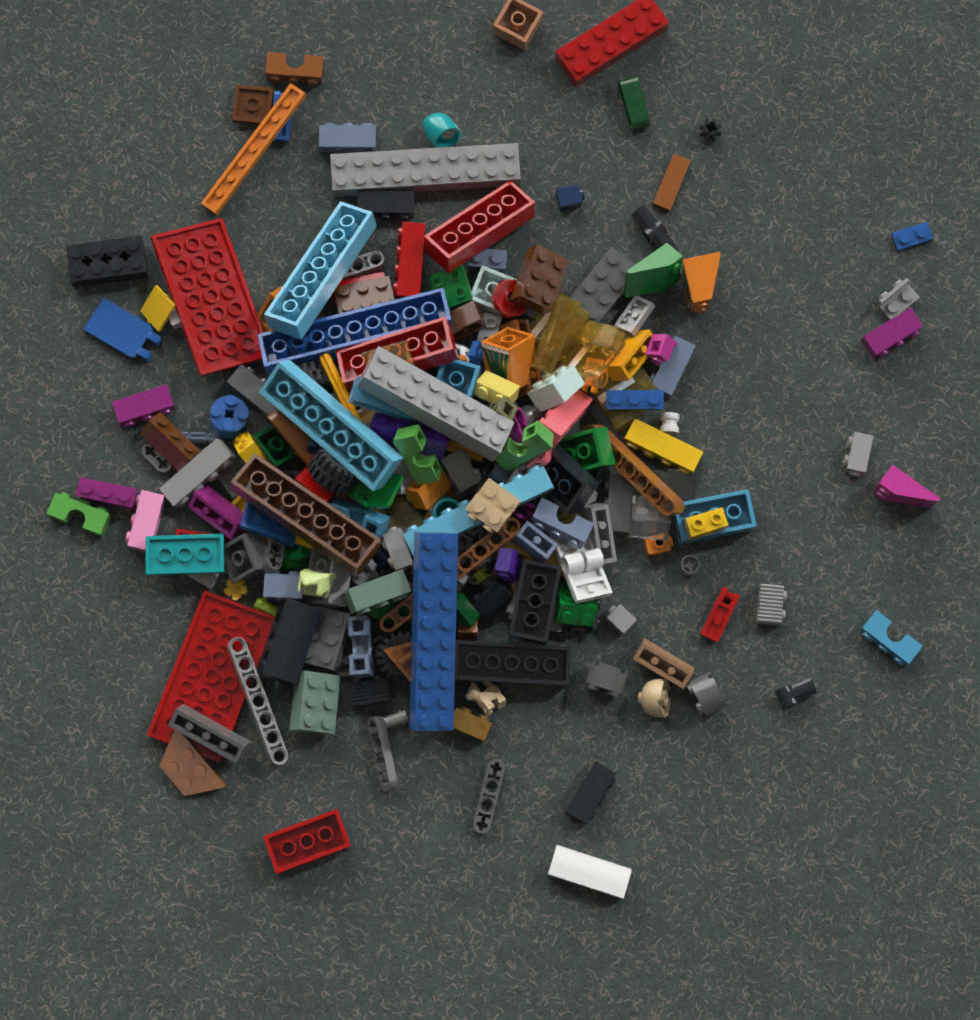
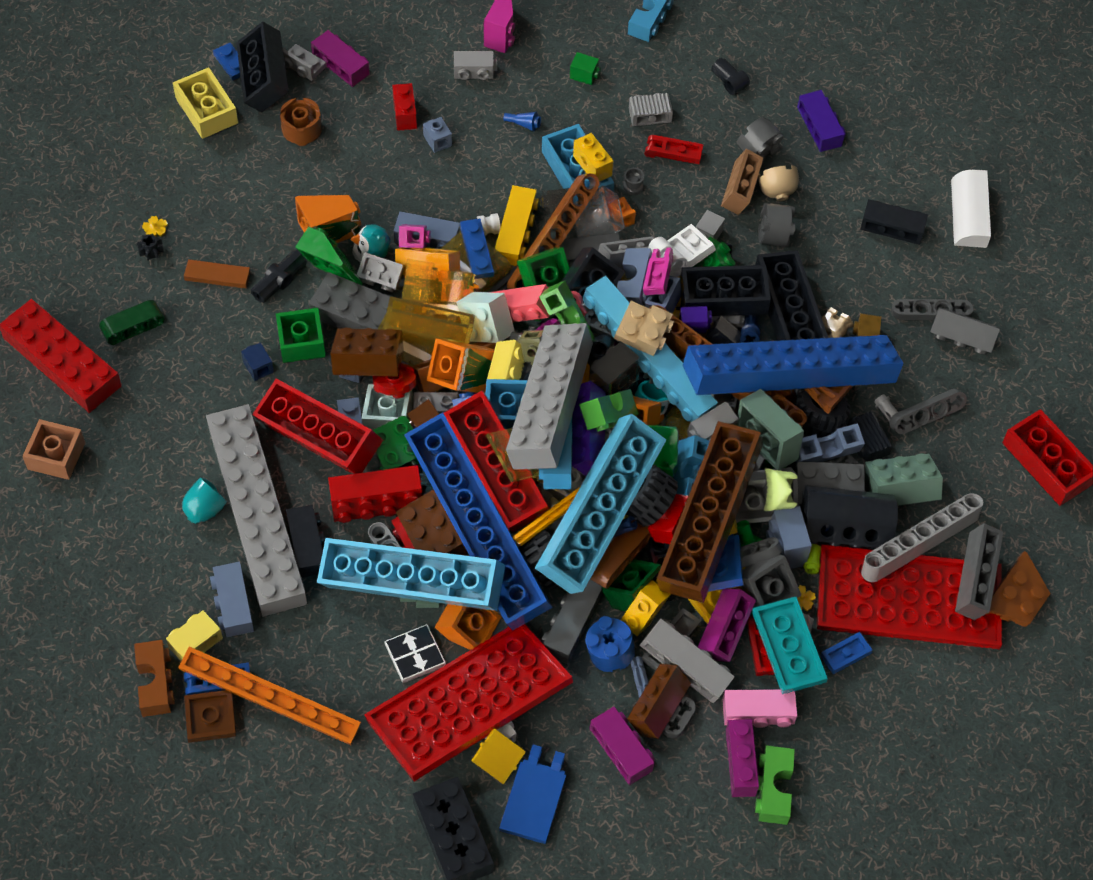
camera: 100 degrees left, 20 degrees down
none -> yellow plant [142,216,168,237]
none -> light yellow brick [166,611,223,661]
none -> light yellow brick [173,67,238,139]
none -> black brick [236,21,289,112]
none -> green brick [276,308,325,363]
none -> dark orange brick [280,98,322,146]
none -> teal piece [351,224,391,262]
none -> black tile [385,624,446,683]
none -> red brick [392,83,417,131]
none -> sand blue brick [423,117,452,153]
none -> blue cone [504,112,541,132]
none -> green brick [570,52,601,85]
none -> dark pink hinge [643,247,674,296]
none -> dark blue pin [740,315,760,343]
none -> dark purple brick [797,90,846,152]
none -> blue plate [820,632,872,674]
none -> dark grey brick [930,307,1000,355]

